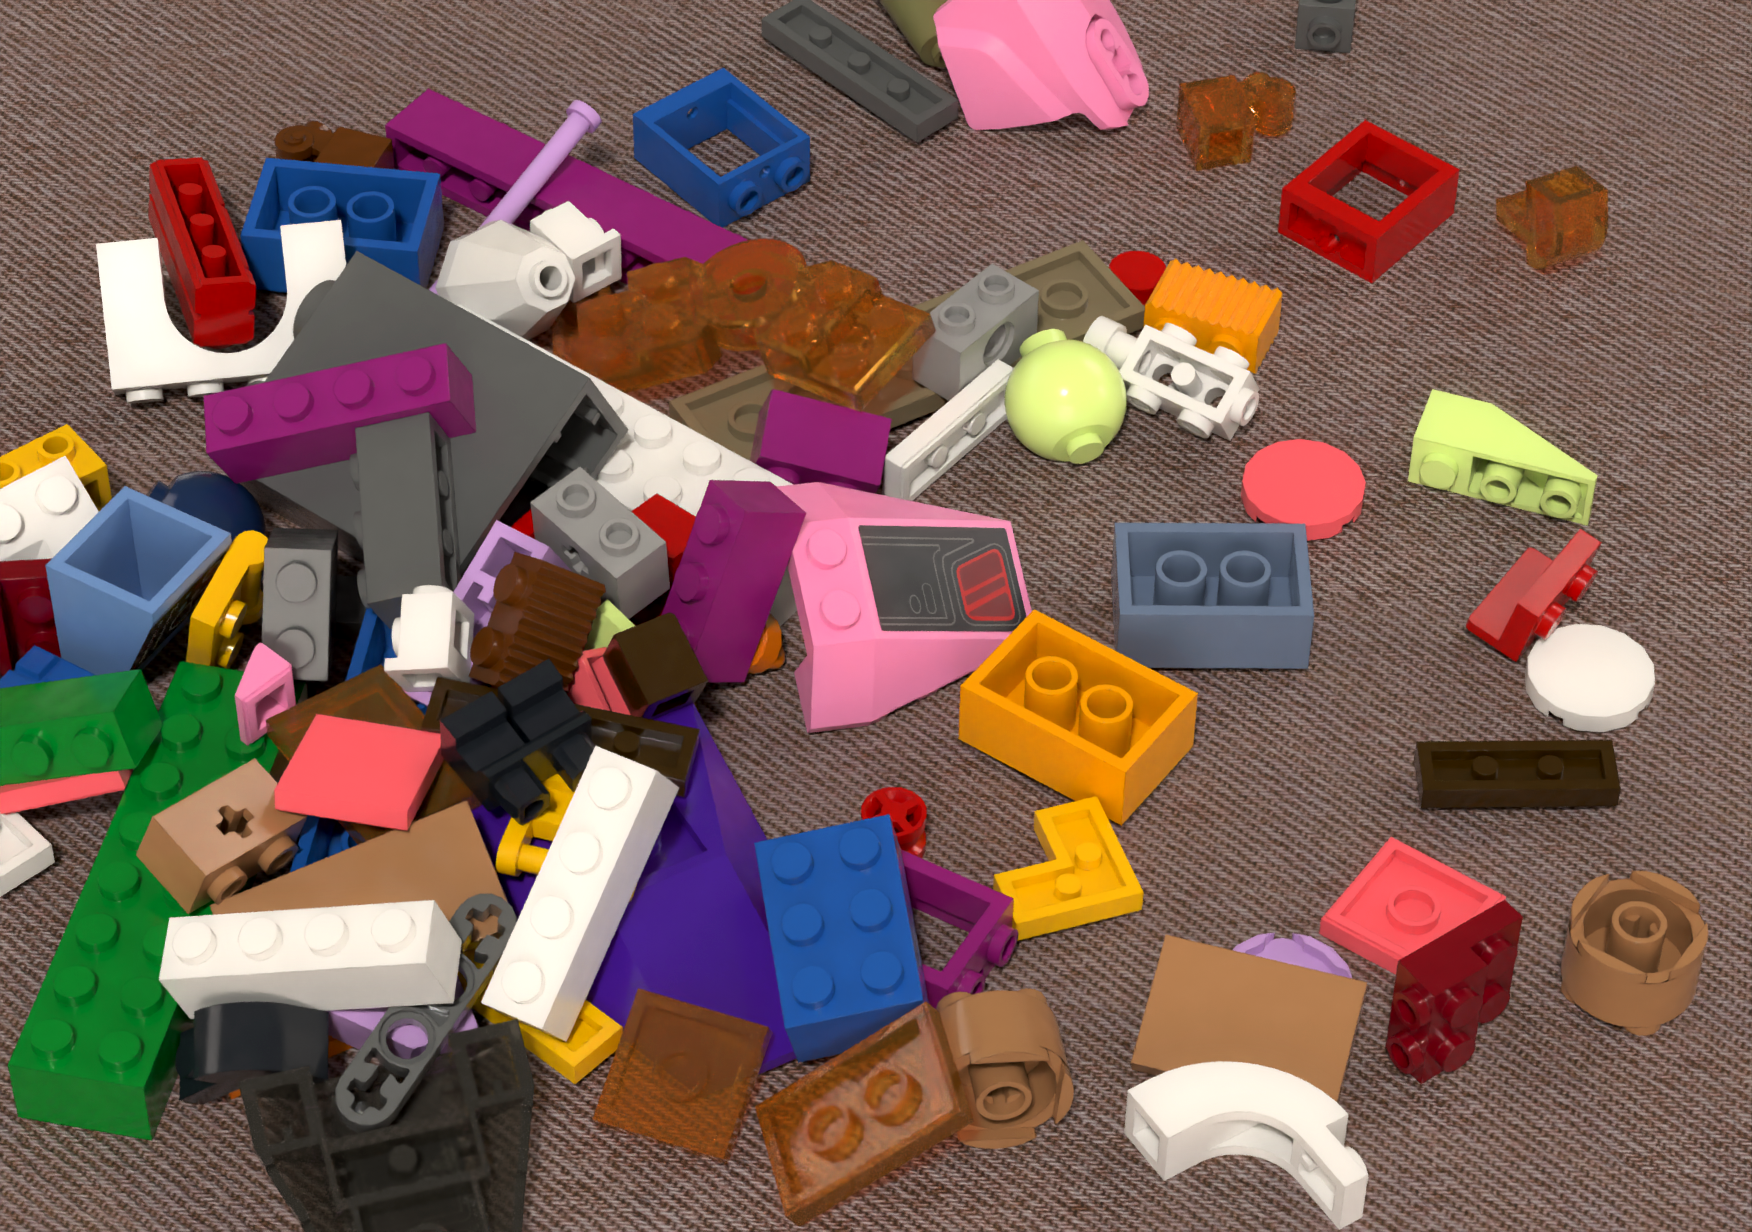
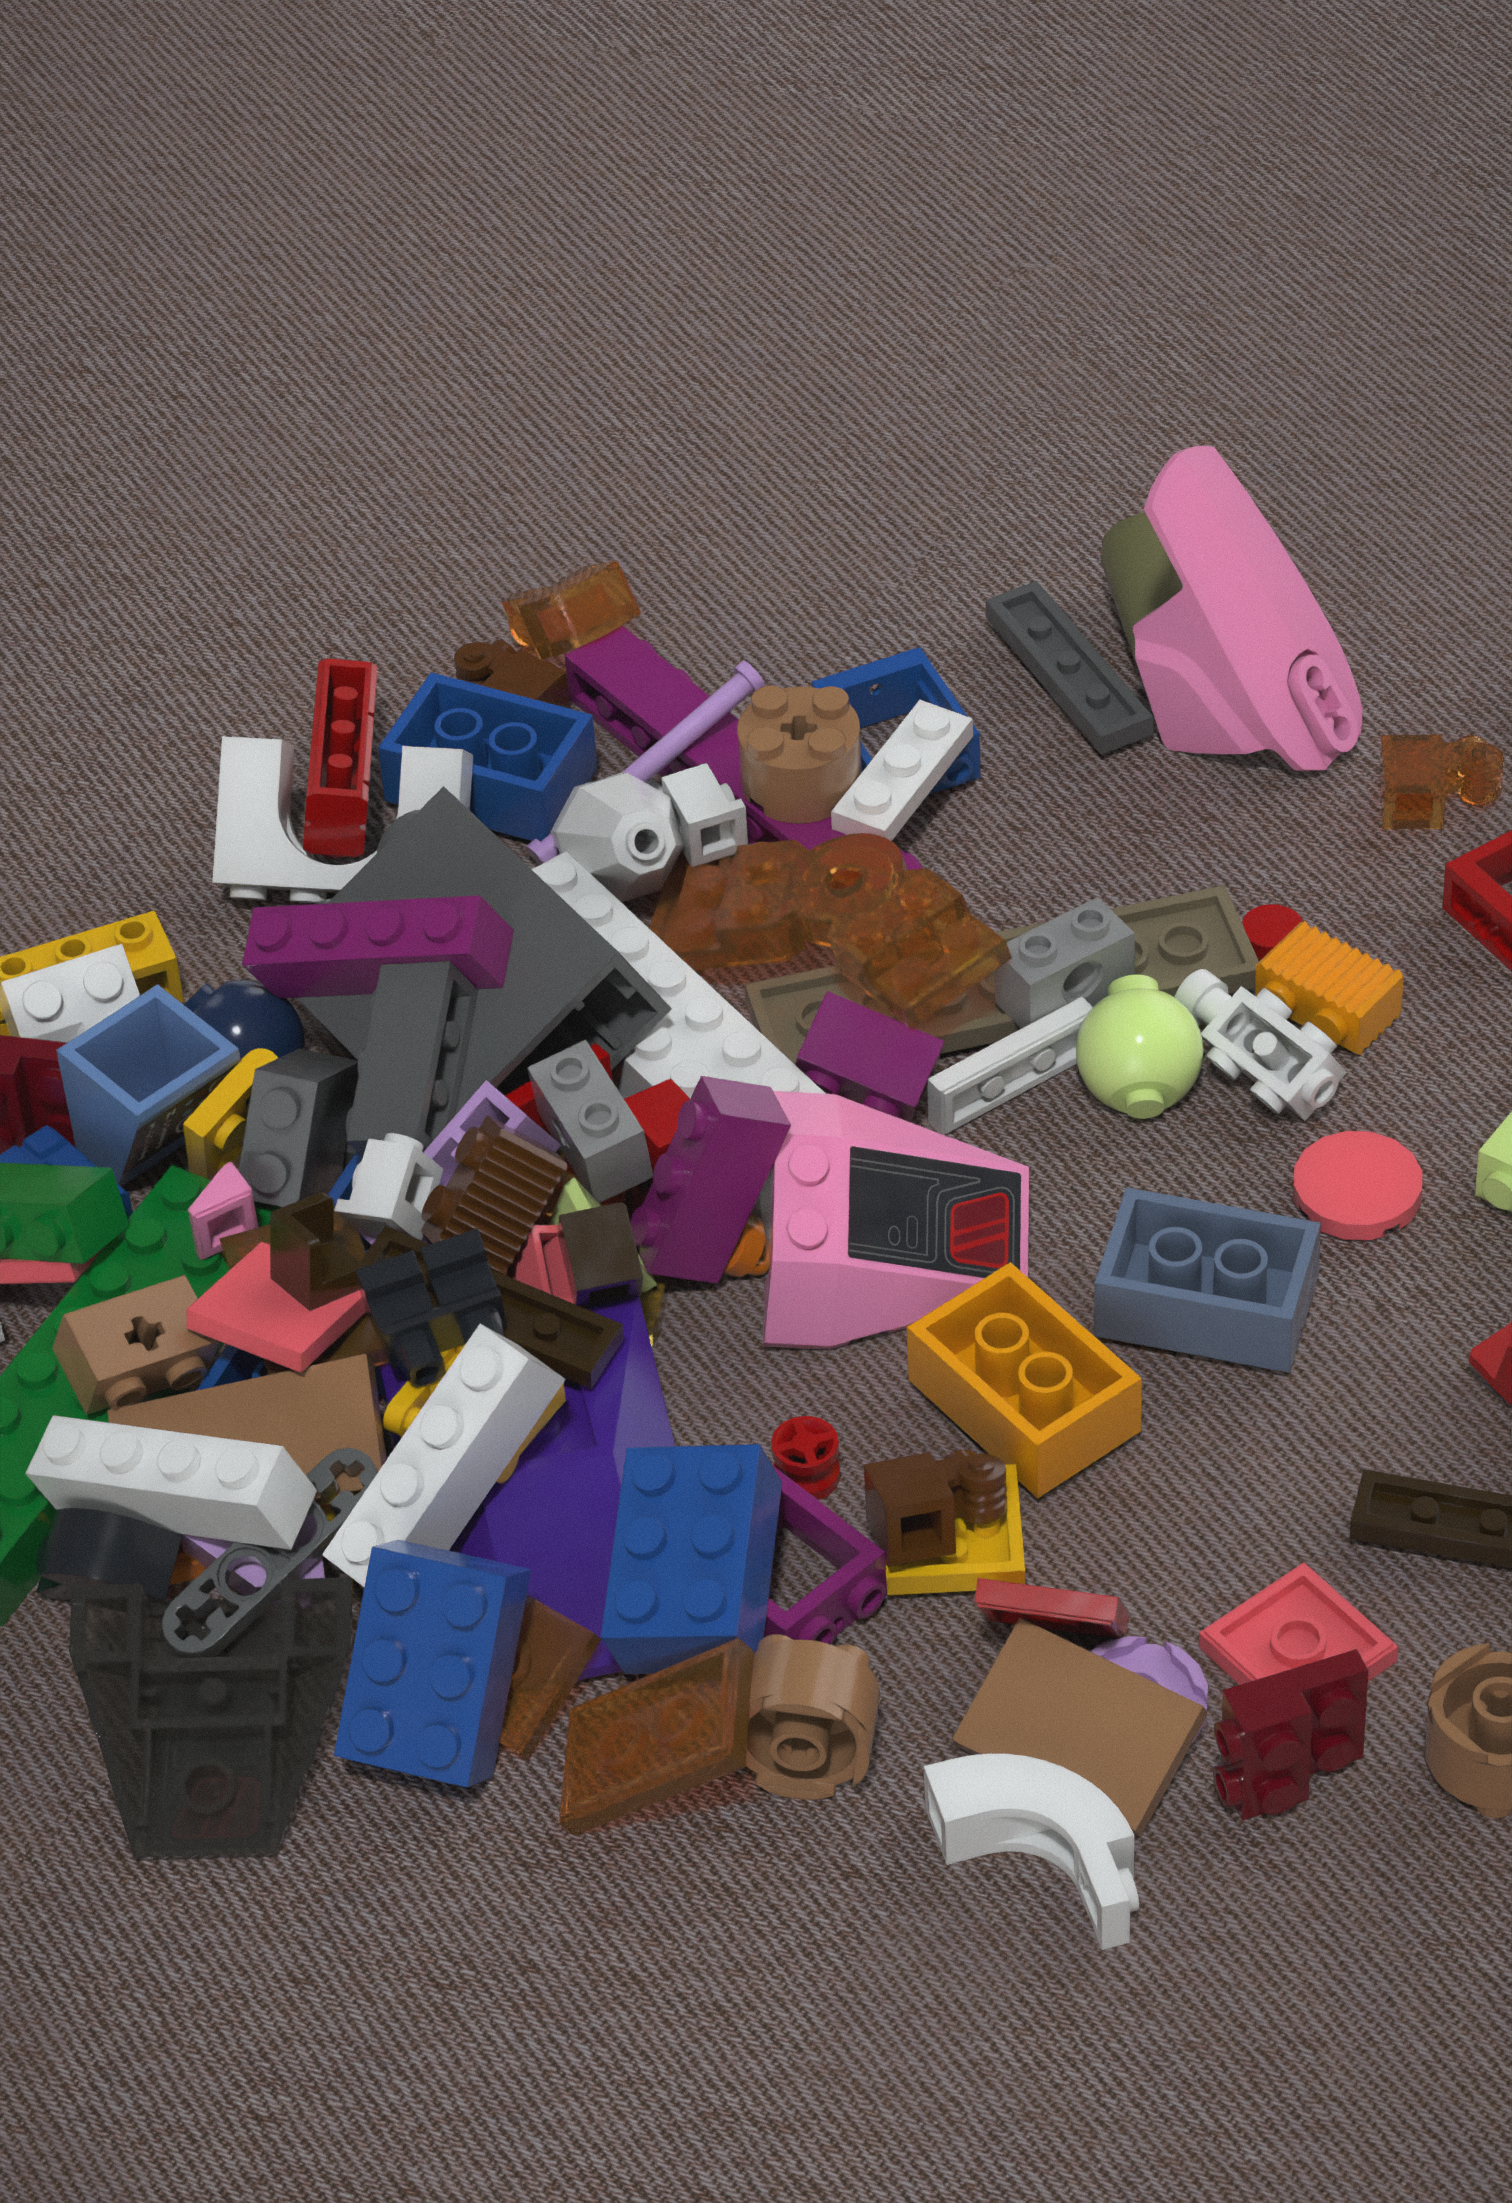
camera: 20 degrees right, 0 degrees up
none -> dark brown panel [270,1191,365,1311]
none -> blue brick [334,1540,531,1788]
none -> clear orange brick [501,560,641,659]
none -> medium nougat brick [737,685,862,824]
none -> white plate [831,700,973,849]
none -> reddish brown brick [864,1449,1007,1567]
none -> red tile [974,1578,1130,1639]

